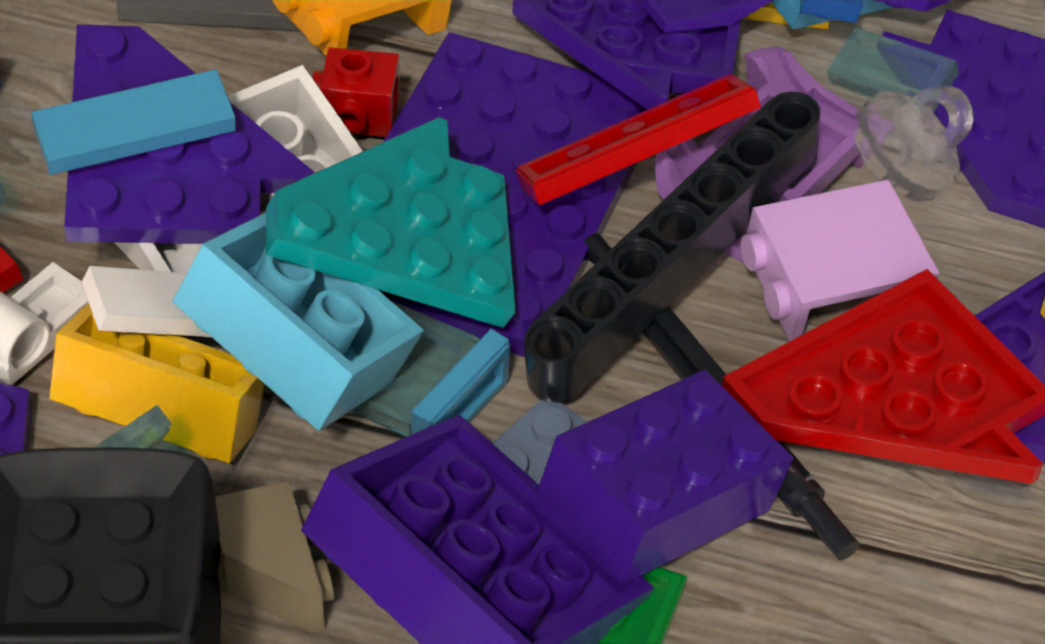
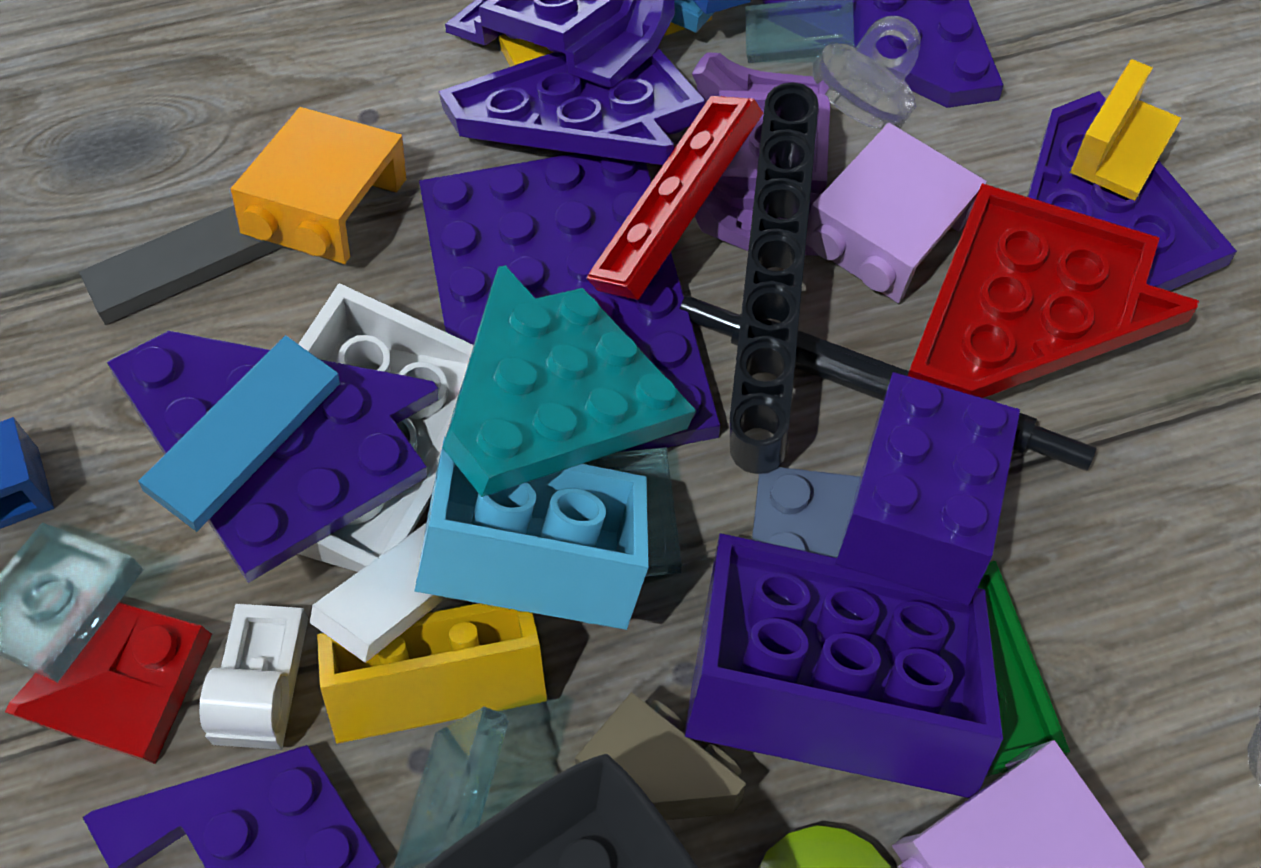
camera: 30 degrees left, 10 degrees up
red brick [312,47,400,137] -> none
dark azure tile [411,329,510,435] -> none

